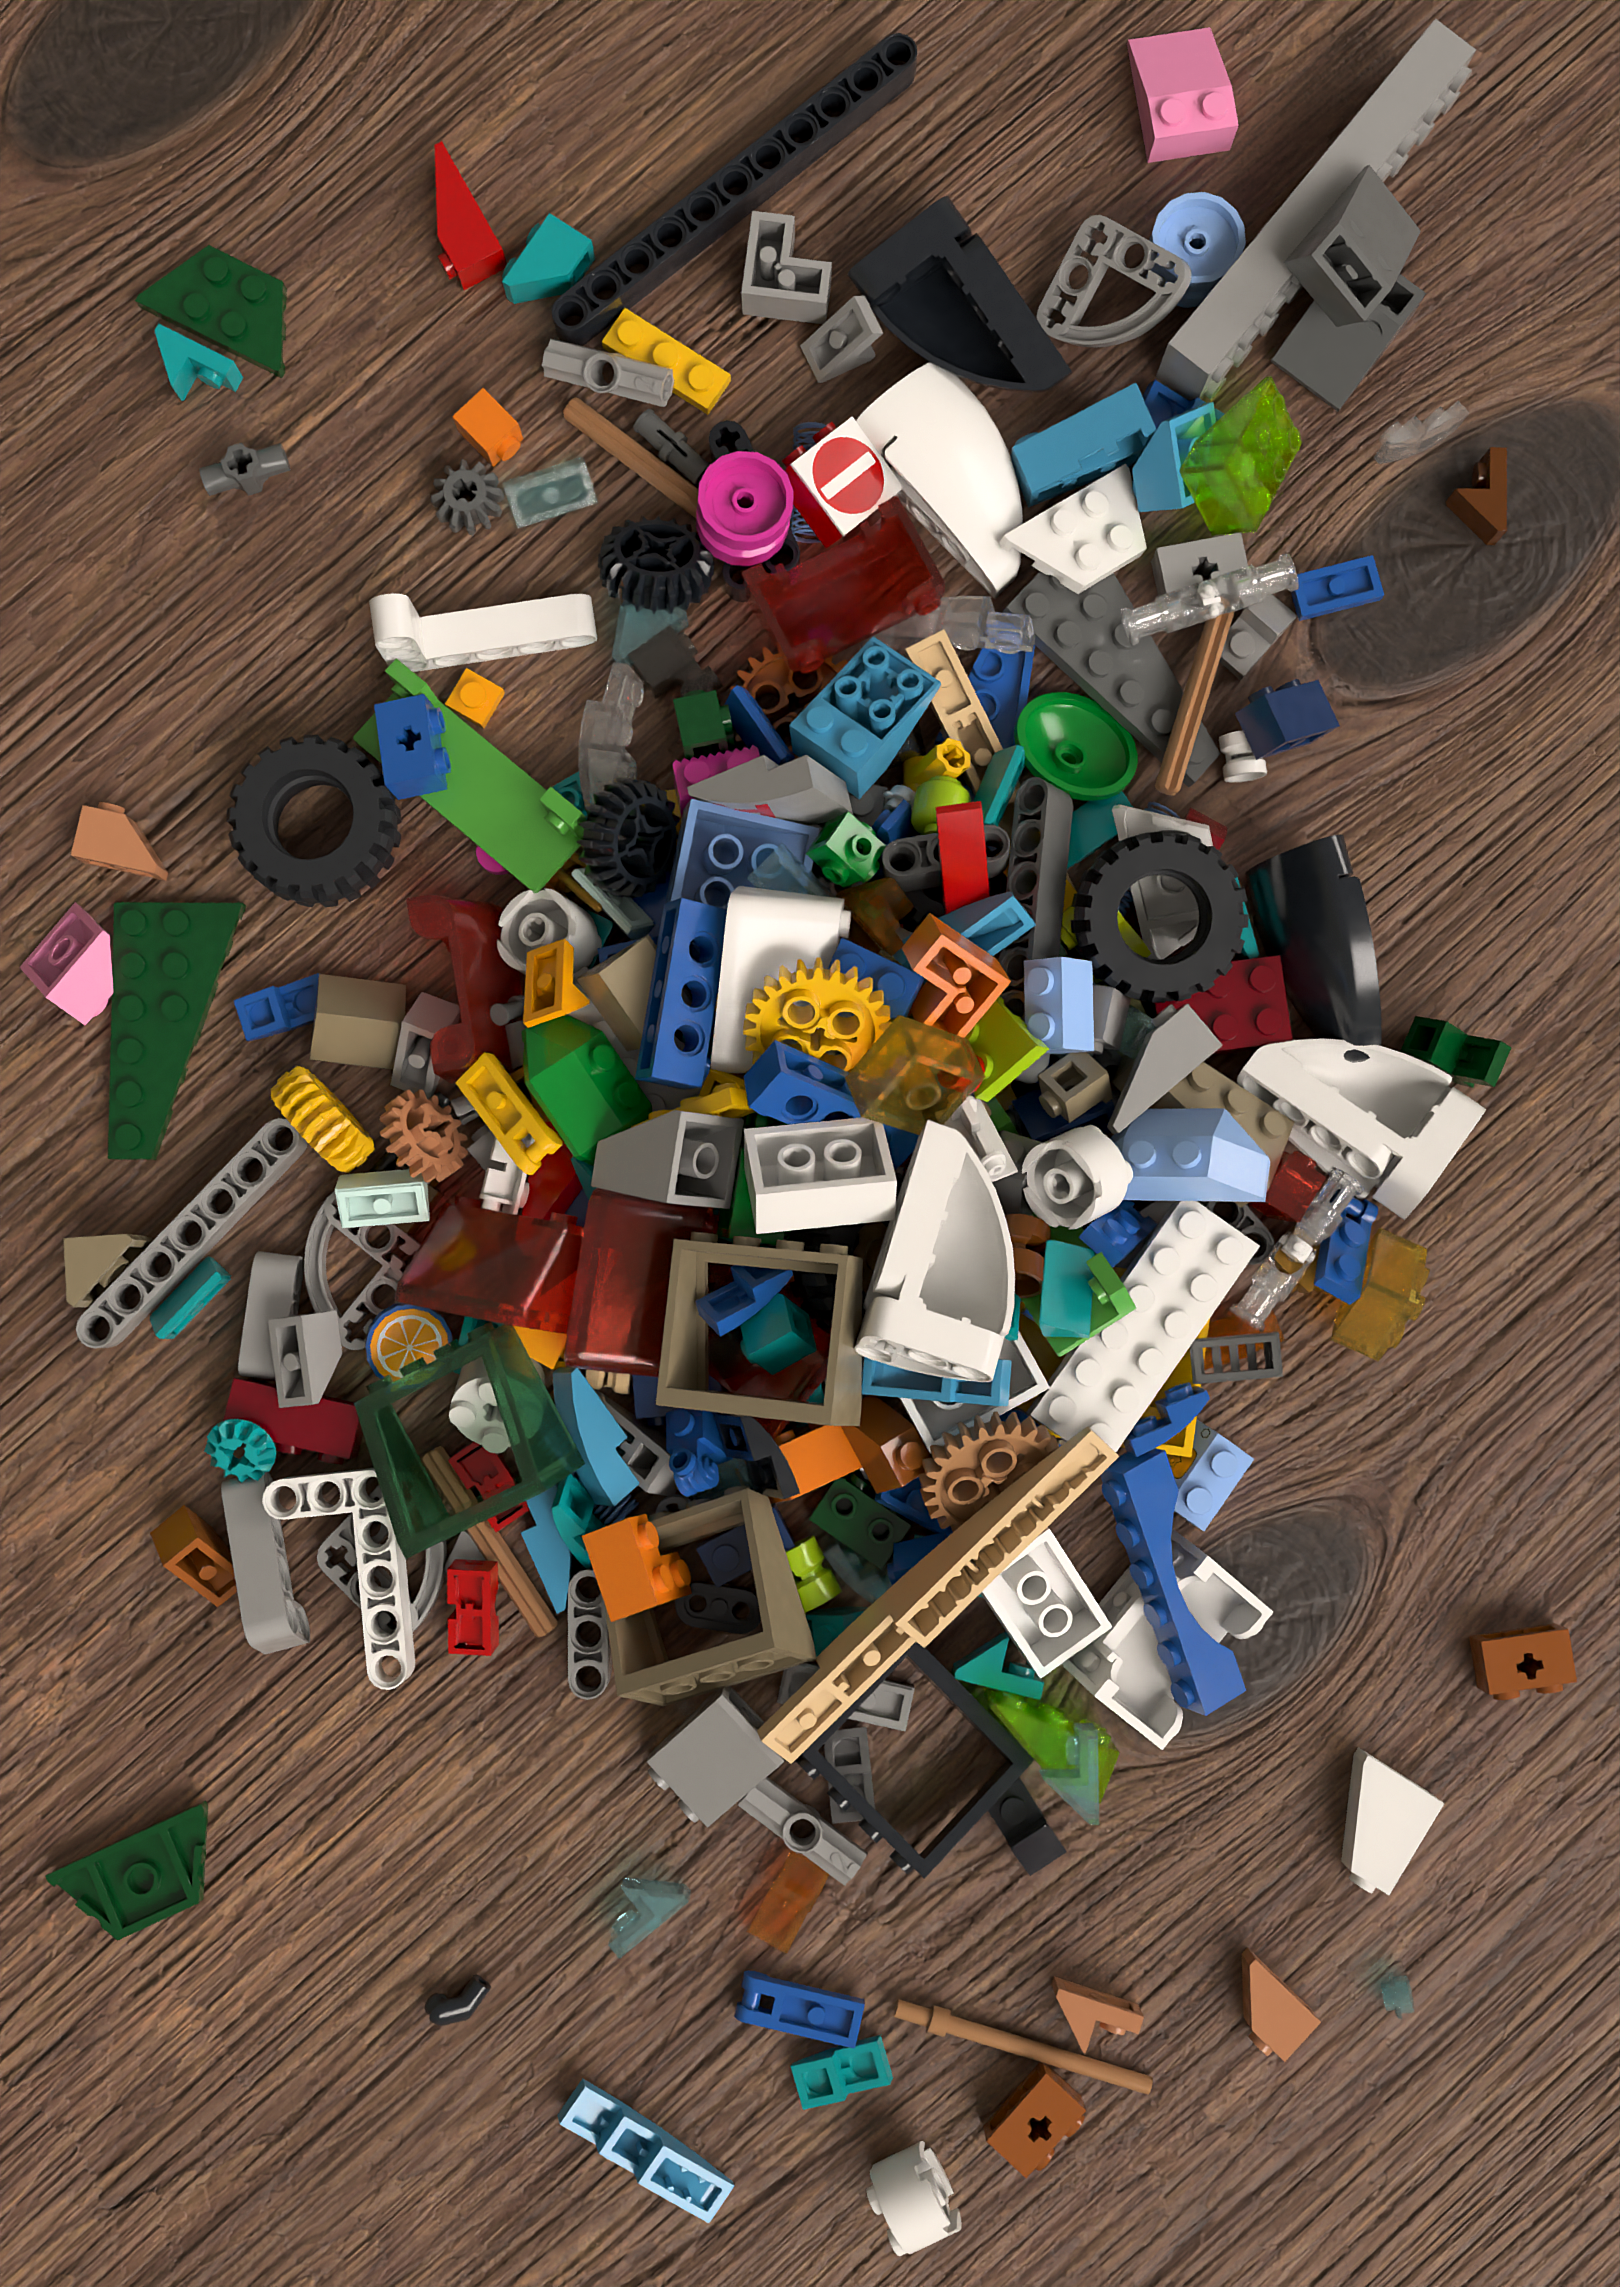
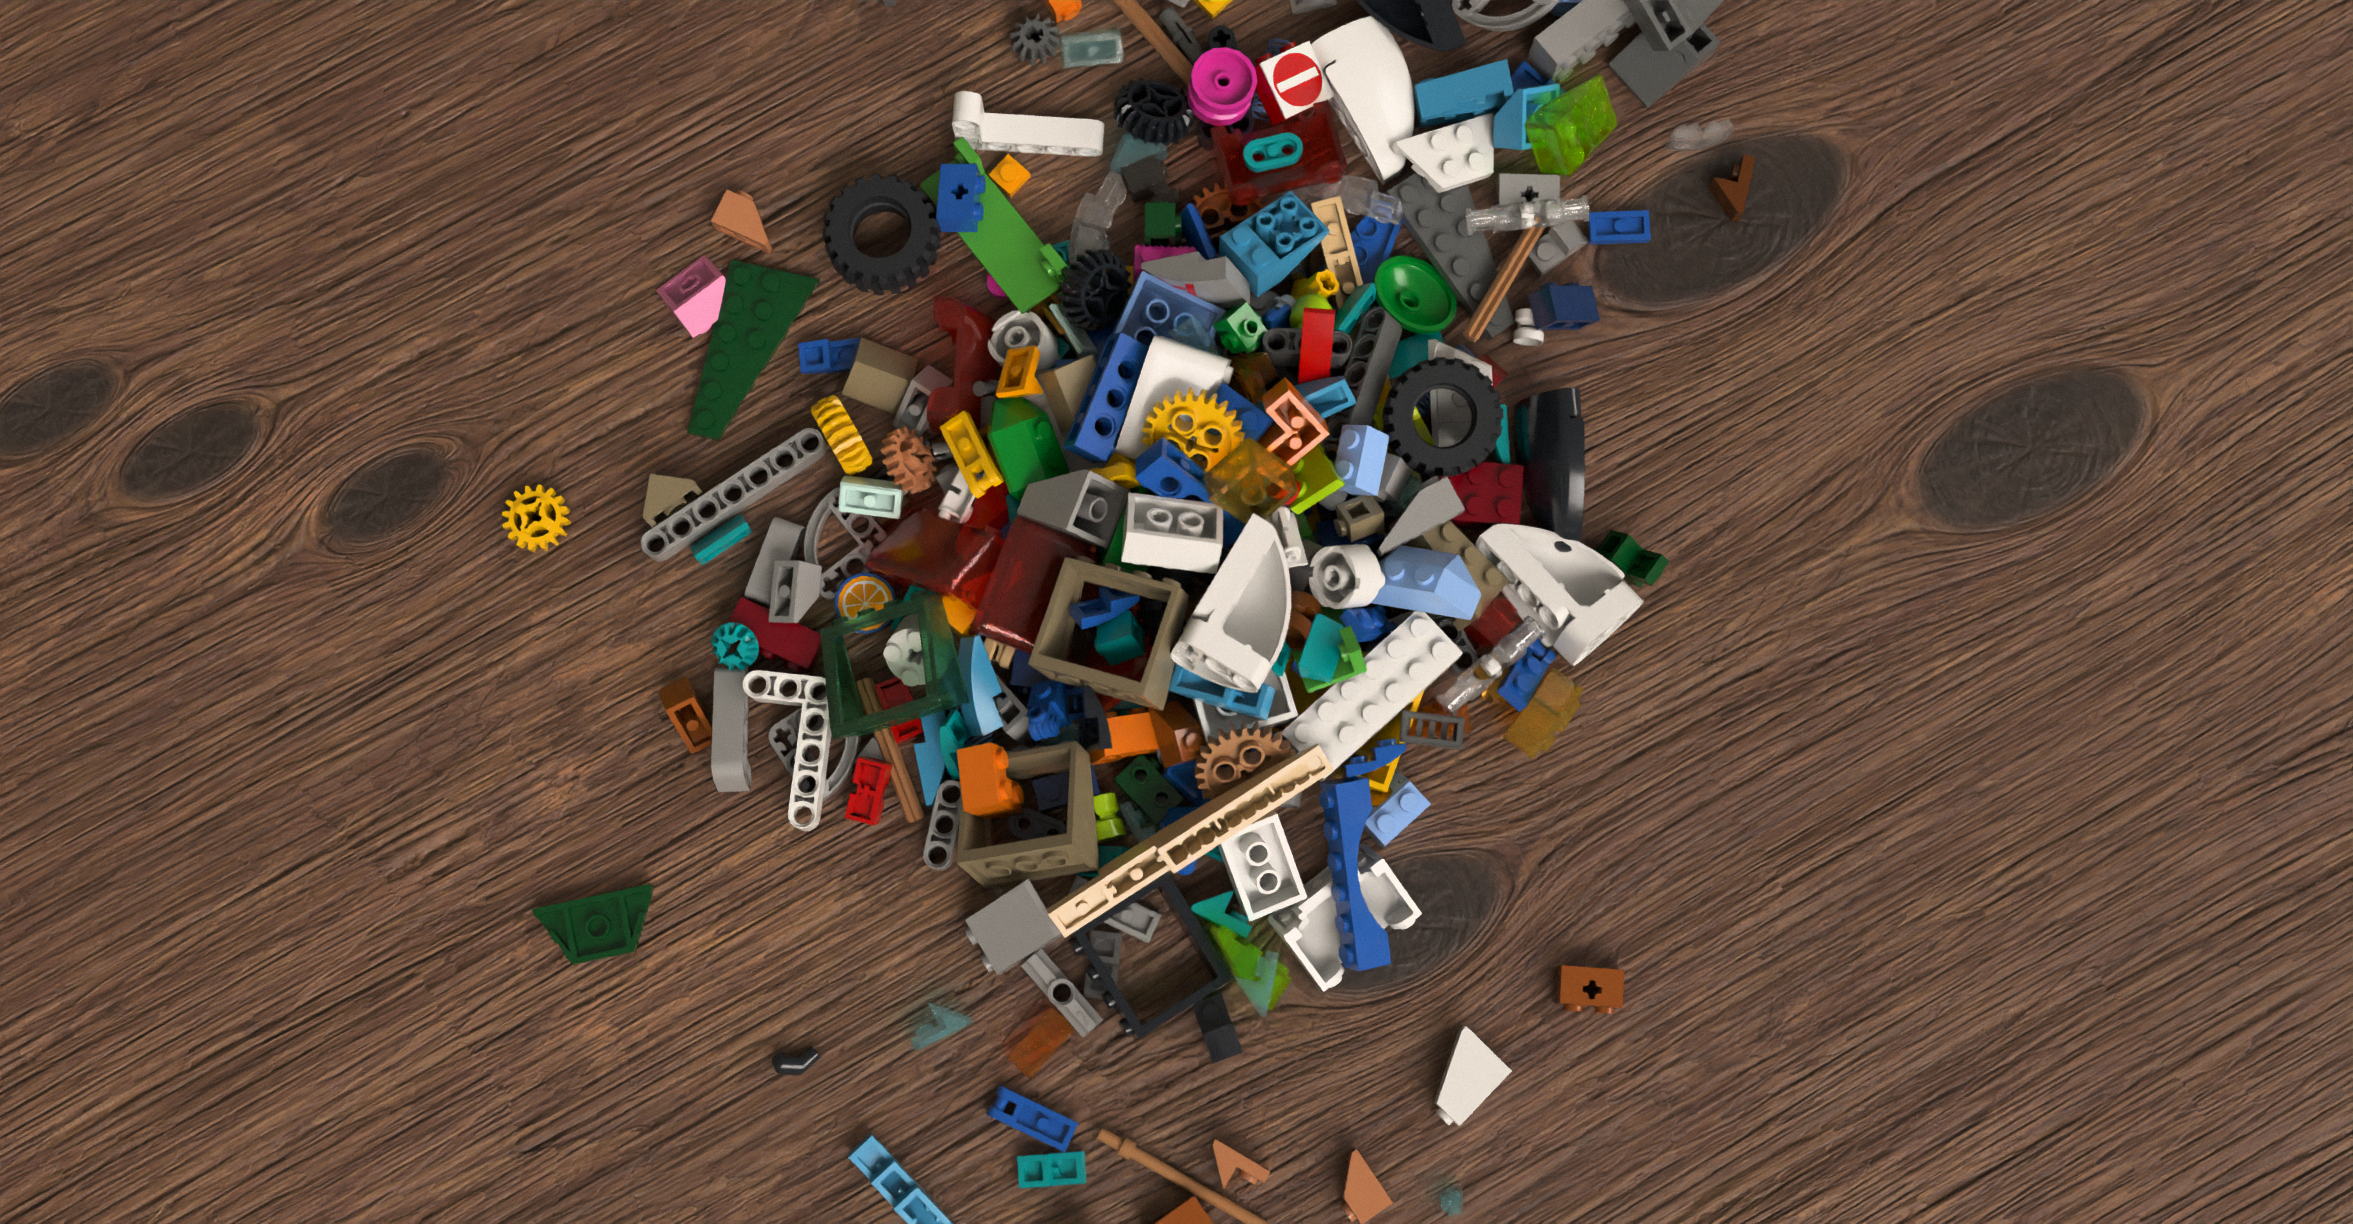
camera: 10 degrees right, 5 degrees down
none -> teal plate [1243,133,1303,172]

